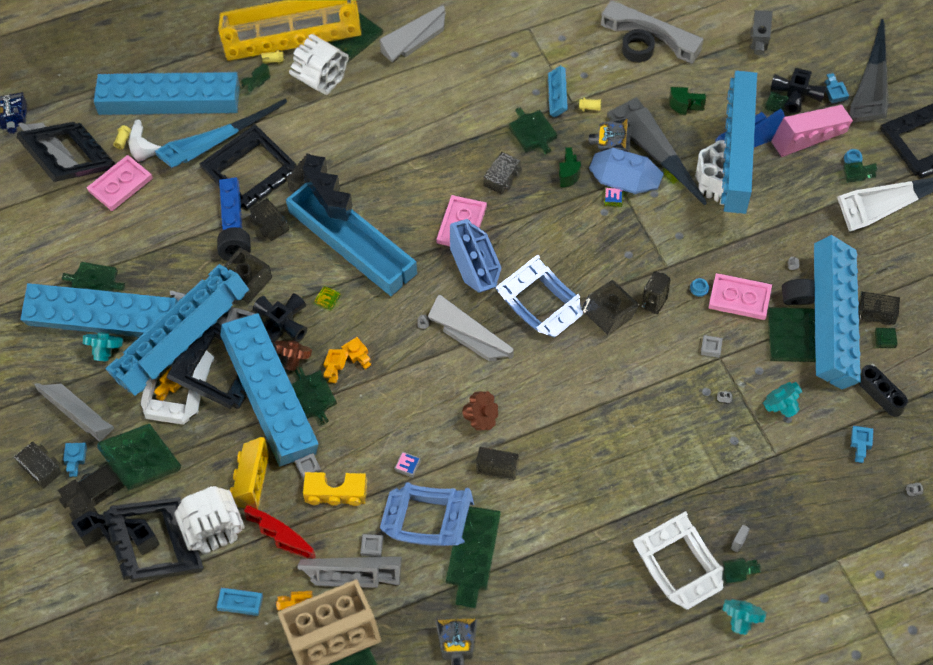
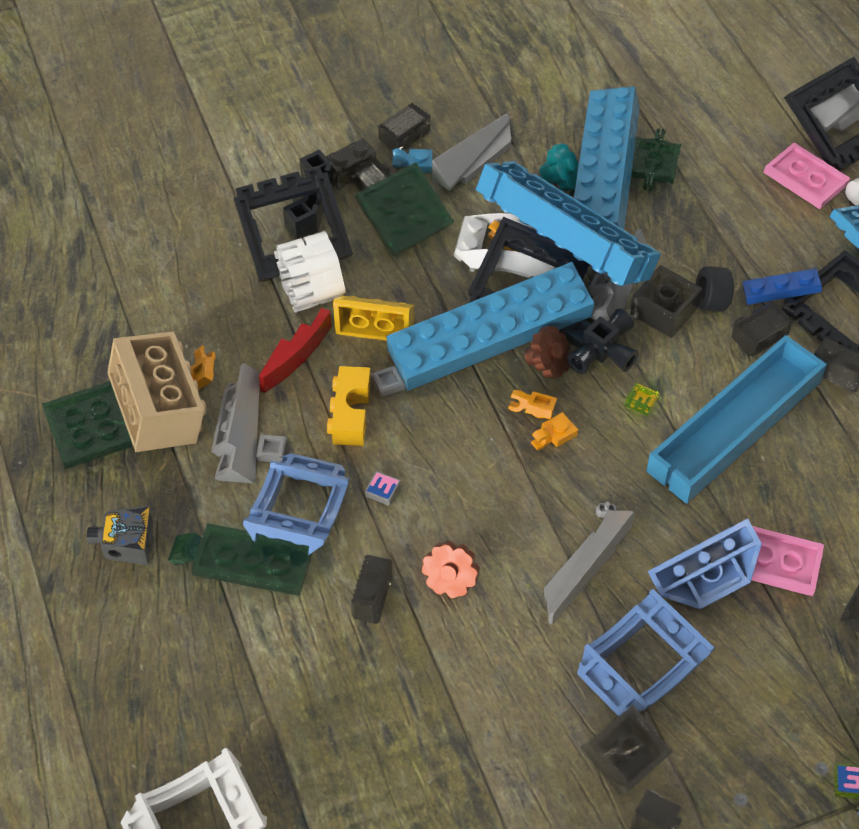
camera: 90 degrees right, 5 degrees down
dark azure plate [217,588,263,616] -> none
clear green plate [291,367,337,425] -> none
black brick [303,154,353,221] -> none

